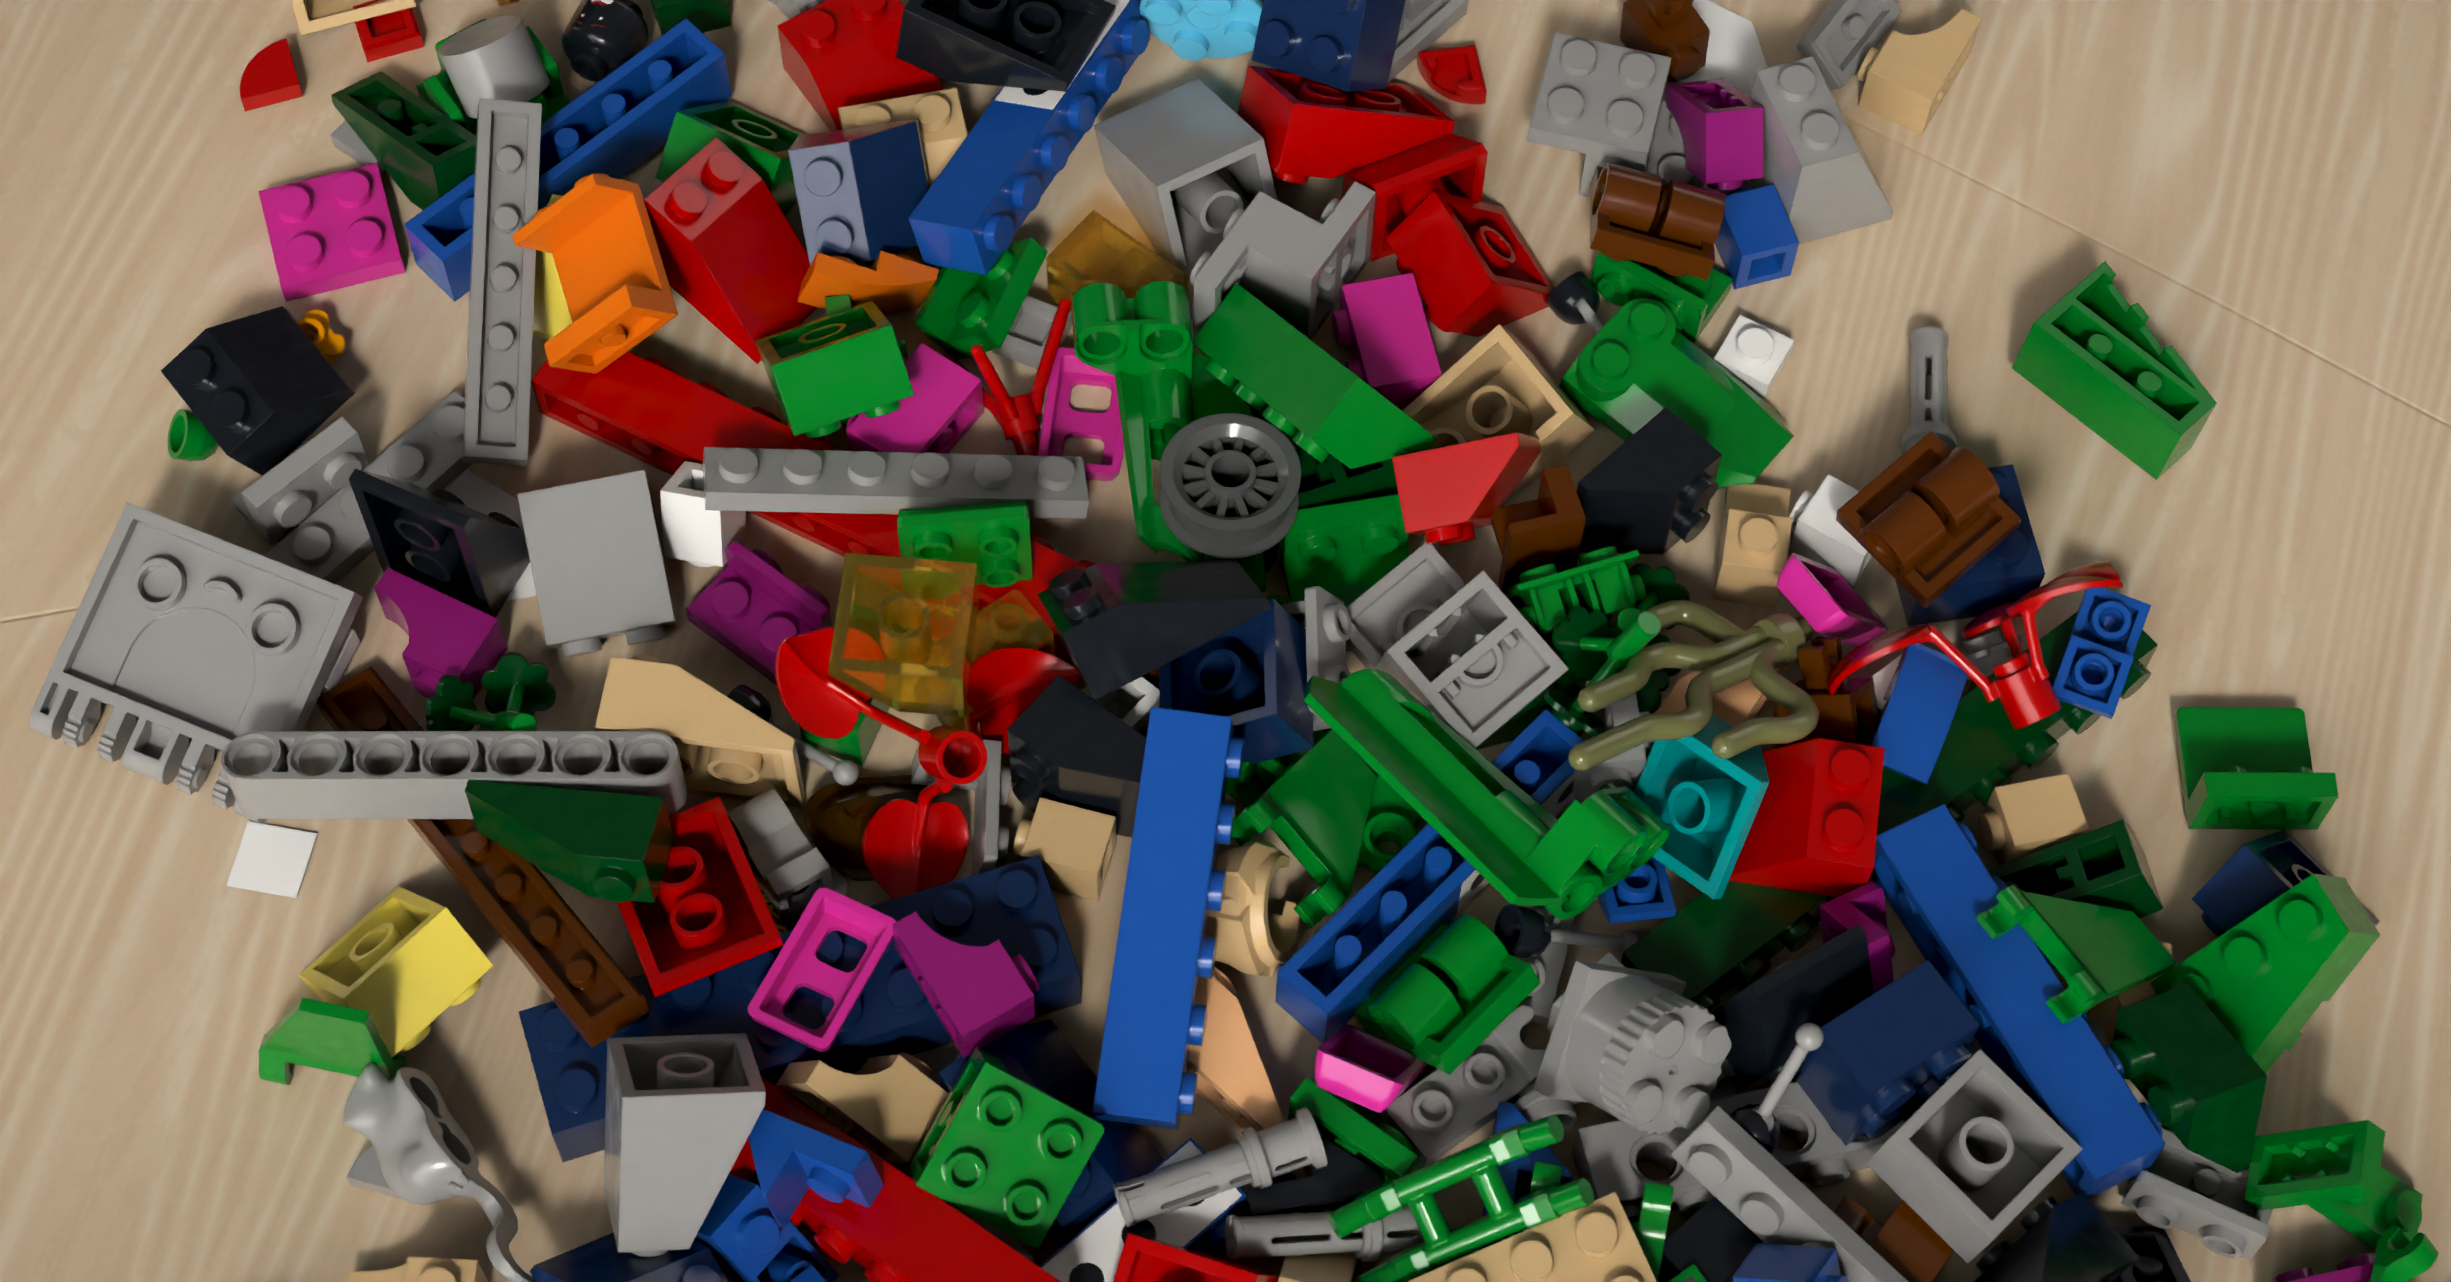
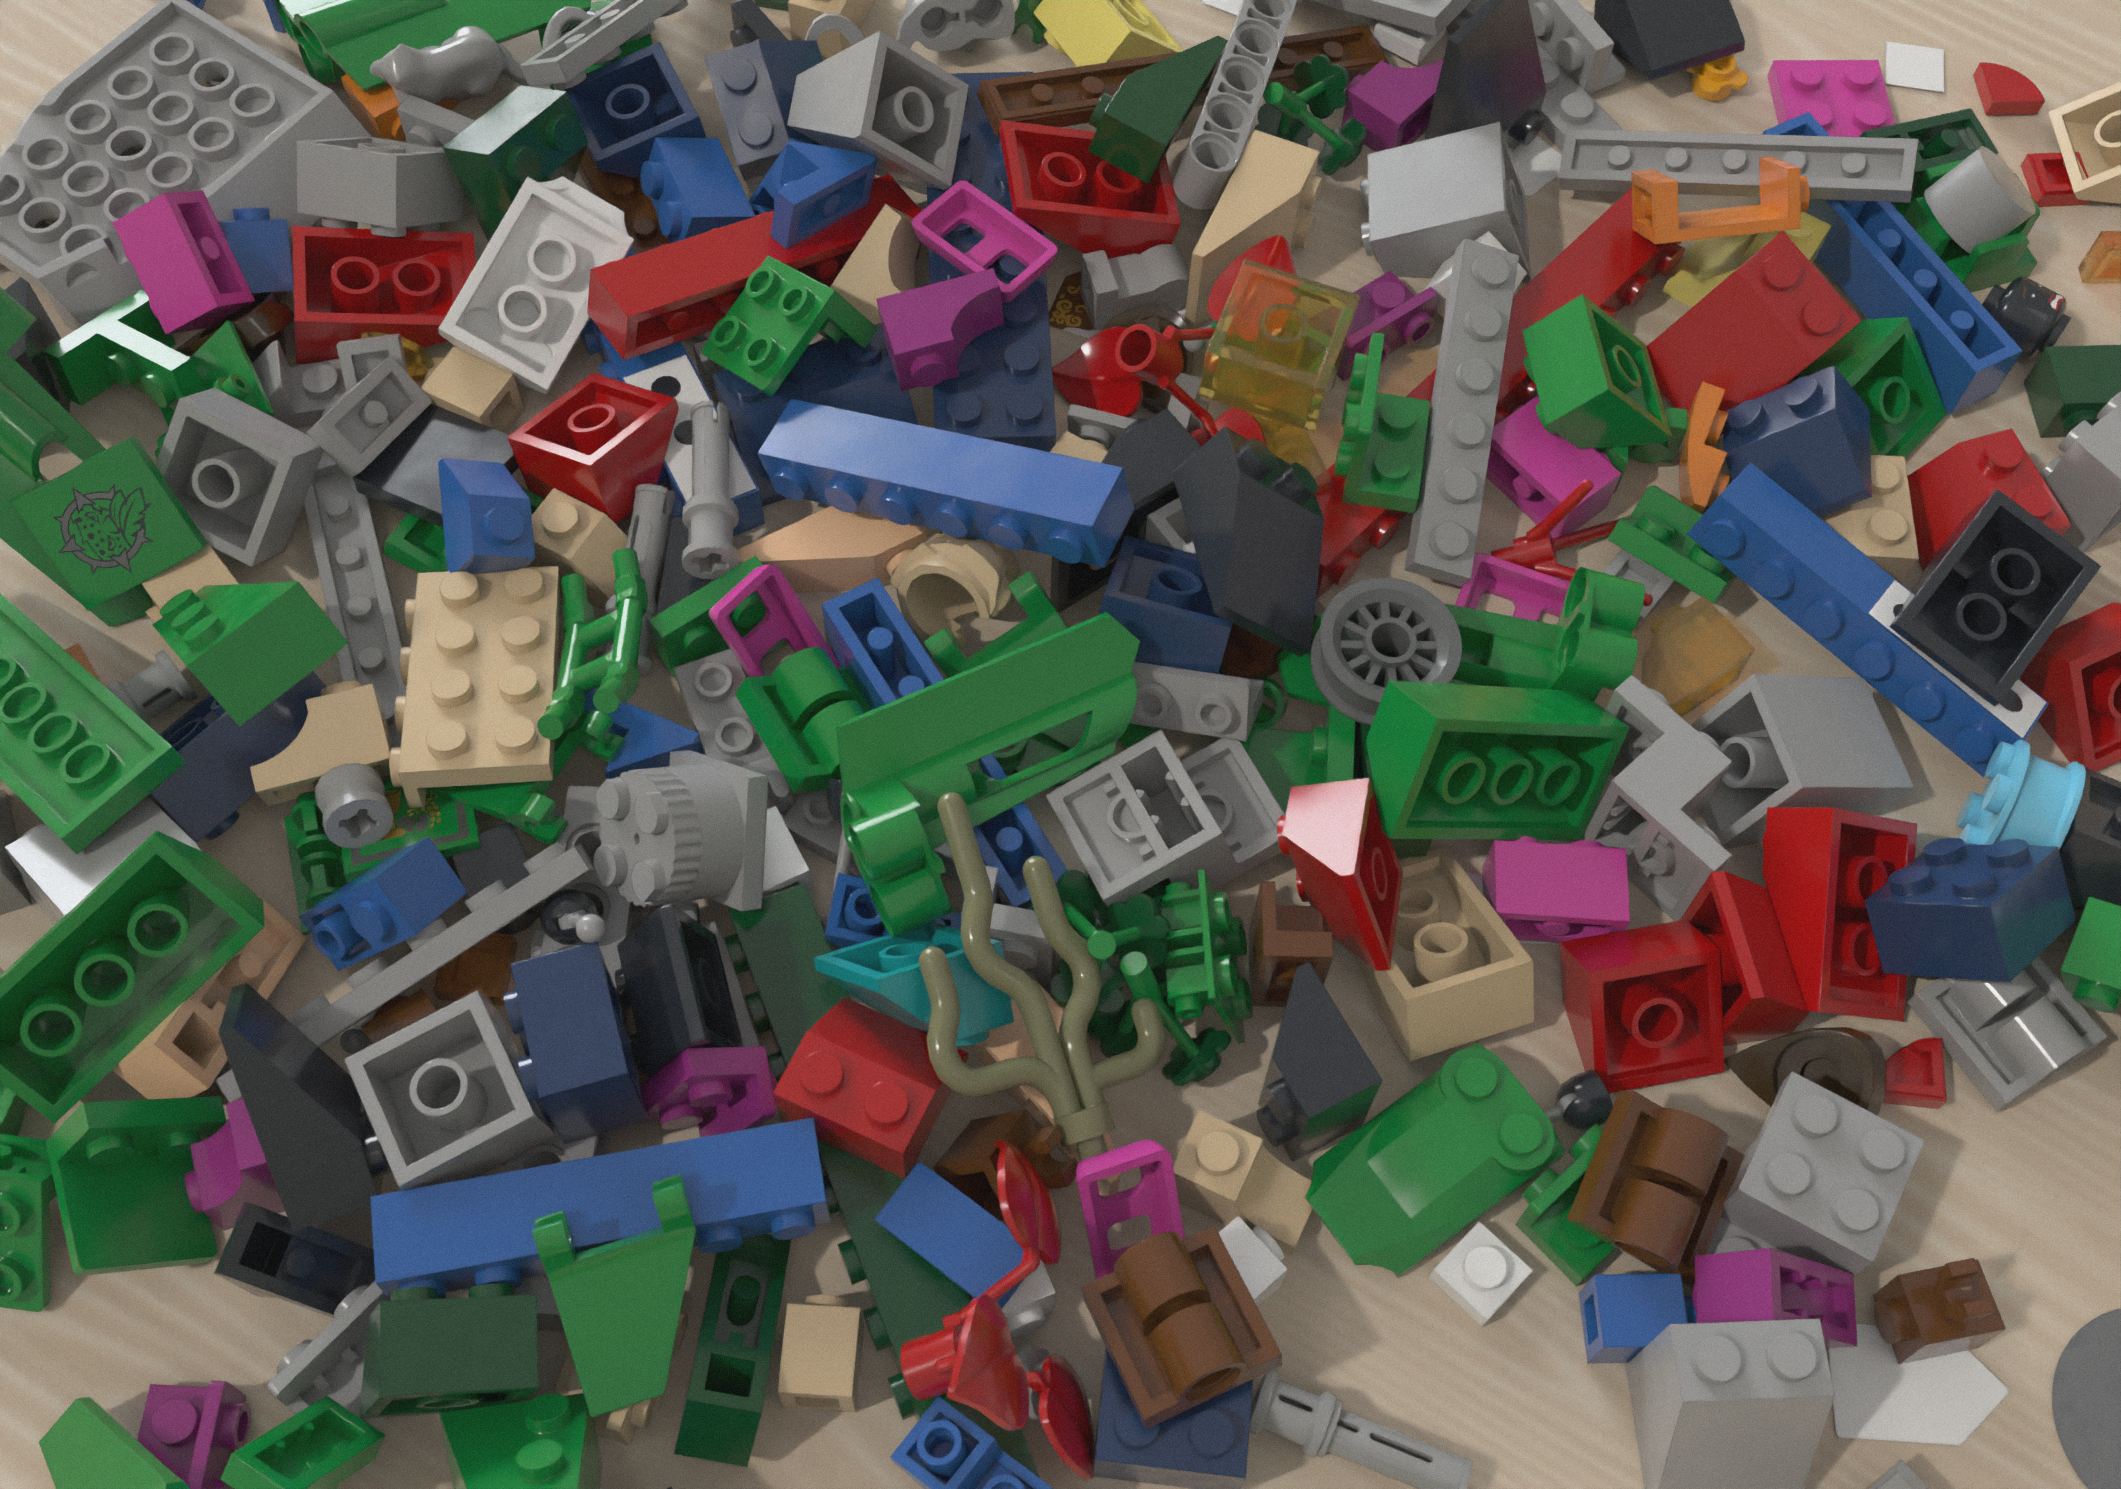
camera: 105 degrees right, 0 degrees up
none -> dark brown piece [1724,1027,1886,1115]
none -> white sticker [1886,41,1944,93]

